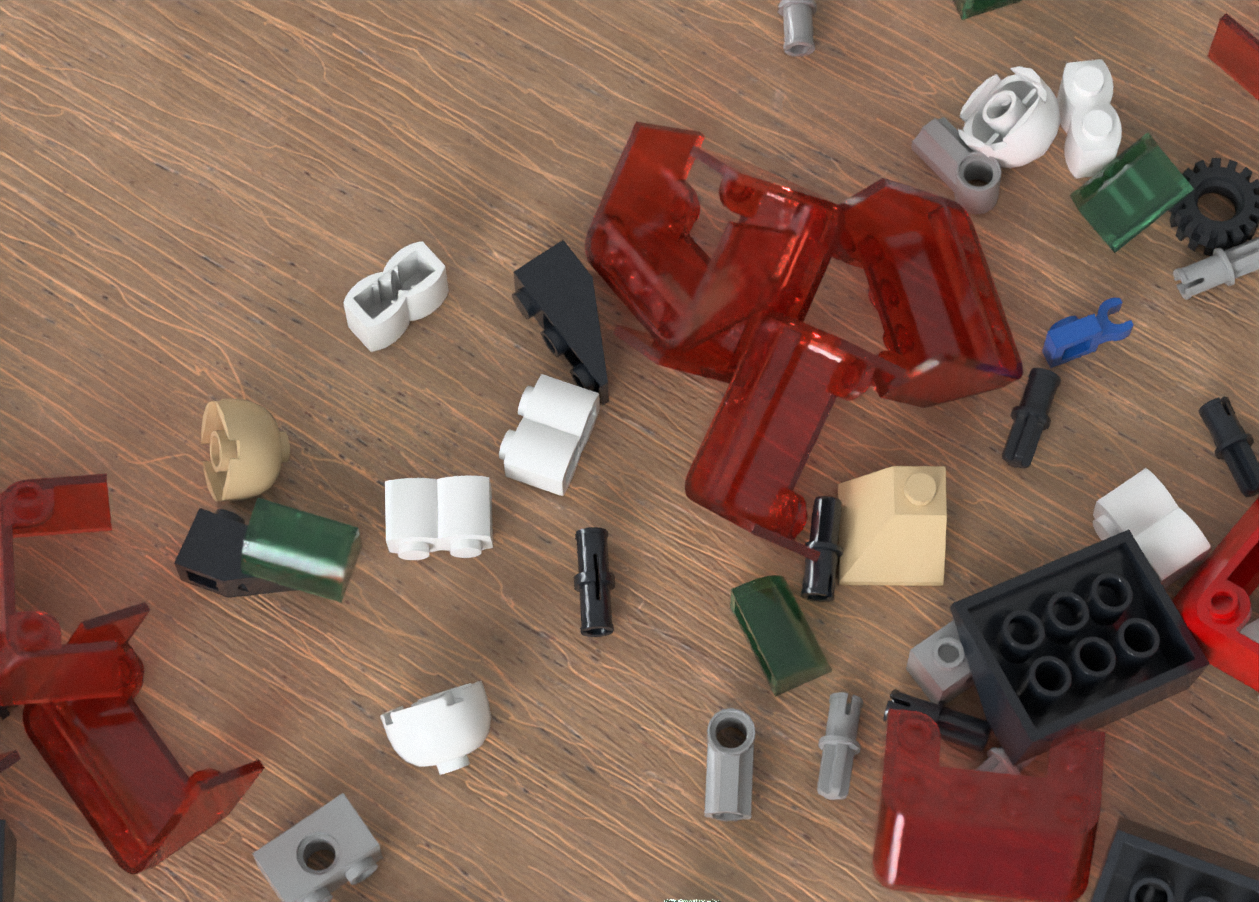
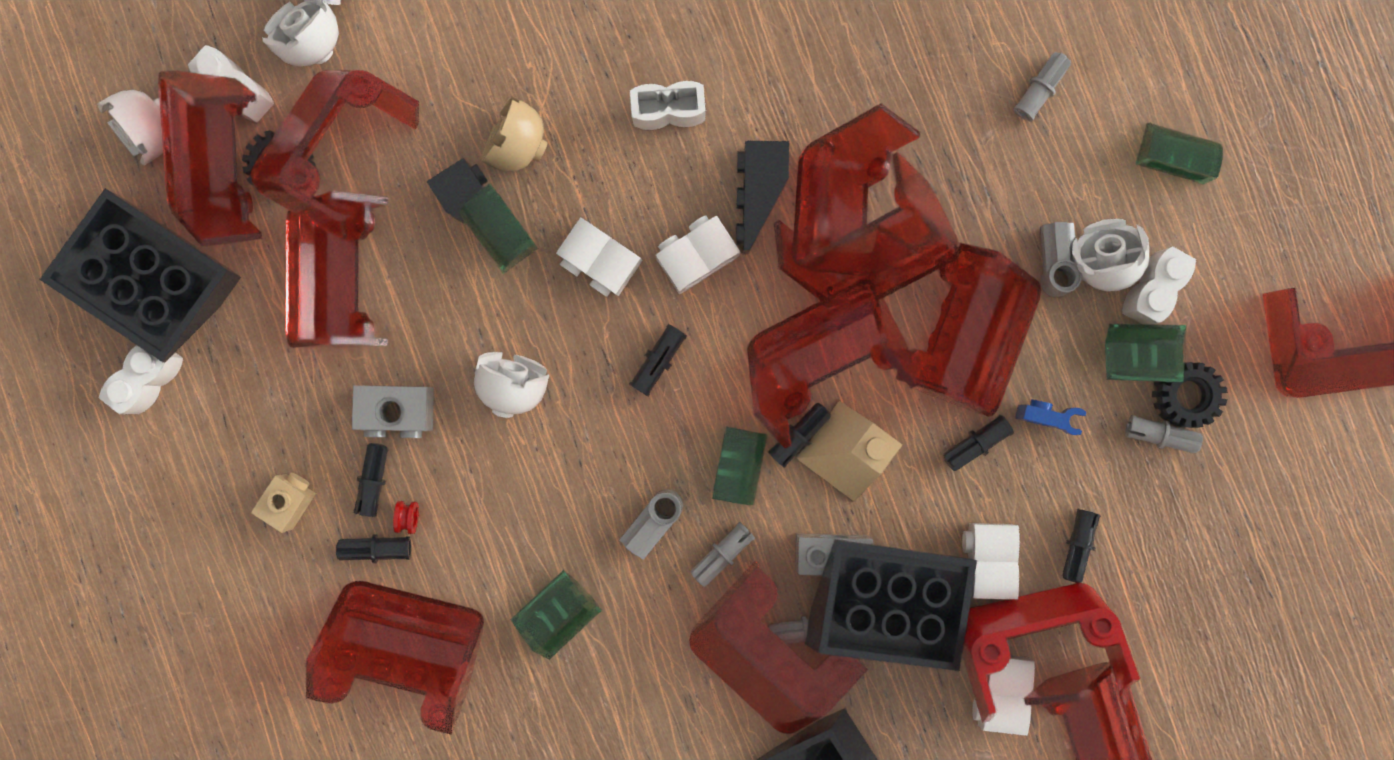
camera: 40 degrees right, 20 degrees up
black axle [883,689,991,751] -> none

